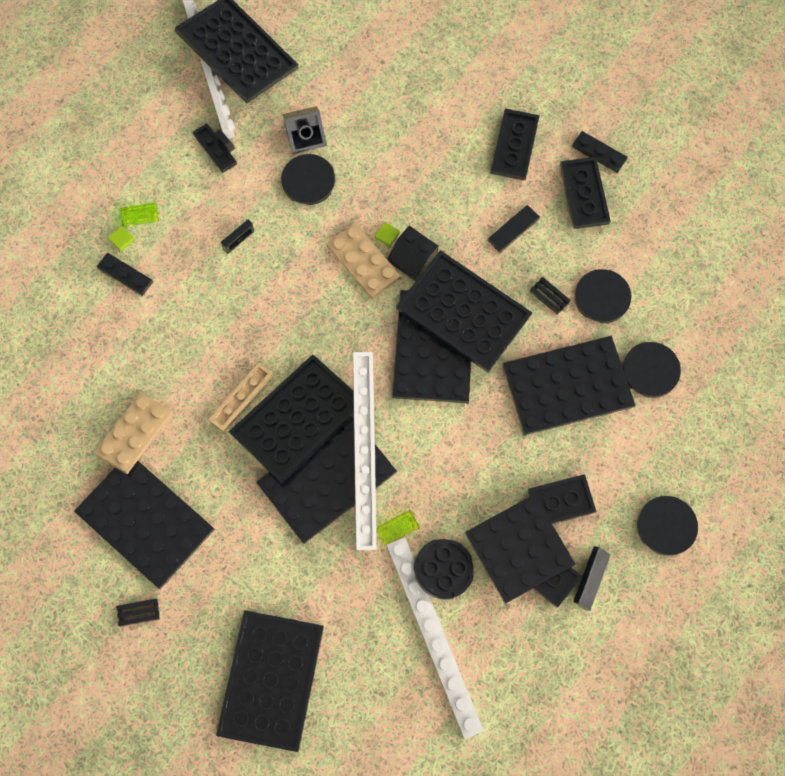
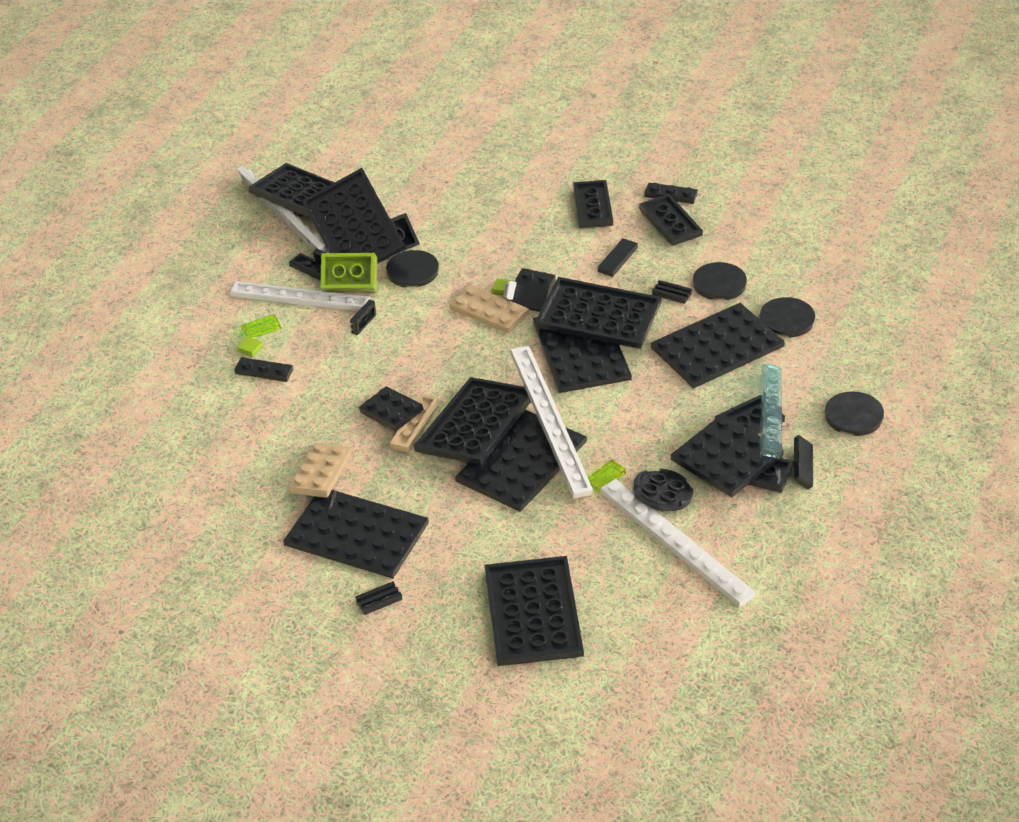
camera: 15 degrees left, 30 degrees down
none -> white tile [230,281,370,311]
none -> black plate [302,168,406,264]
none -> lime brick [321,253,377,293]
none -> black plate [358,386,424,431]
none -> white tile [503,281,516,300]
none -> clear light blue plate [761,364,782,459]

